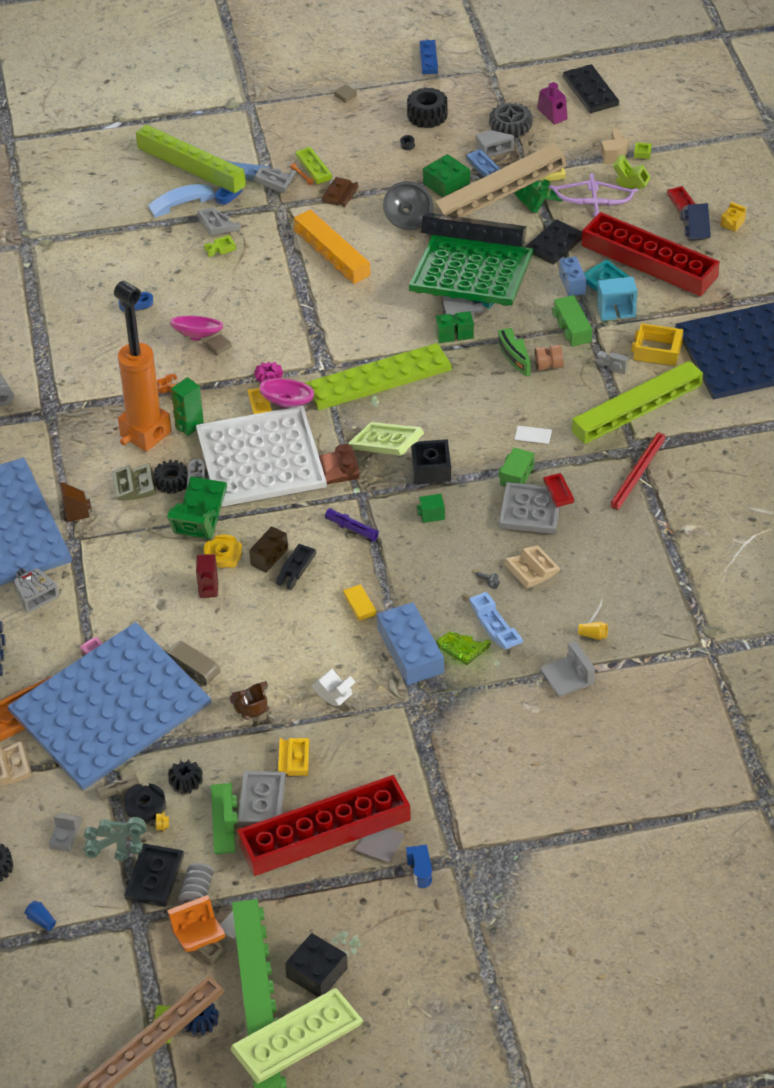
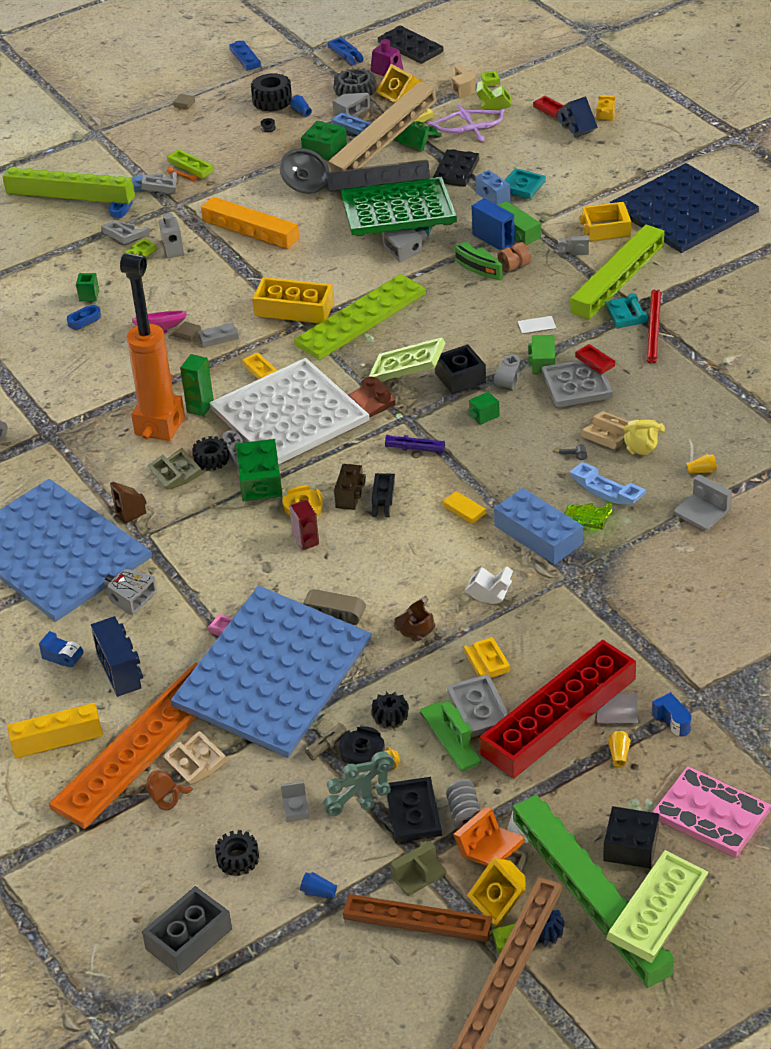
camera: 20 degrees left, 5 degrees down
light blue slope [148,184,215,218] -> none
dark pink gear [254,361,283,383] -> none
dark pink dish [260,378,314,408] -> none
reddish brown plate [323,177,358,207] -> none
green piece [436,311,474,343] -> none
red brick [582,212,720,296] -> none
medium azure piece [597,277,638,321] -> none
none -> green brick [76,273,100,302]
none -> light grey torso [159,213,184,259]
none -> light grey plate [198,323,239,348]
none -> yellow brick [252,277,334,324]
none -> blue cone [290,95,312,117]
none -> blue hinge [328,37,363,66]
none -> dark orange plate [343,894,492,942]
none -> yellow slope [376,64,423,103]
none -> olive panel [390,841,447,896]
none -> yellow slope [467,858,526,928]
none -> blue brick [471,198,515,250]
none -> light grey piece [494,354,520,390]
none -> teal plate [605,293,648,329]
none -> yellow cone [608,731,631,767]
none -> light yellow helmet [624,420,665,455]
none -> bright pink plate [653,766,771,858]

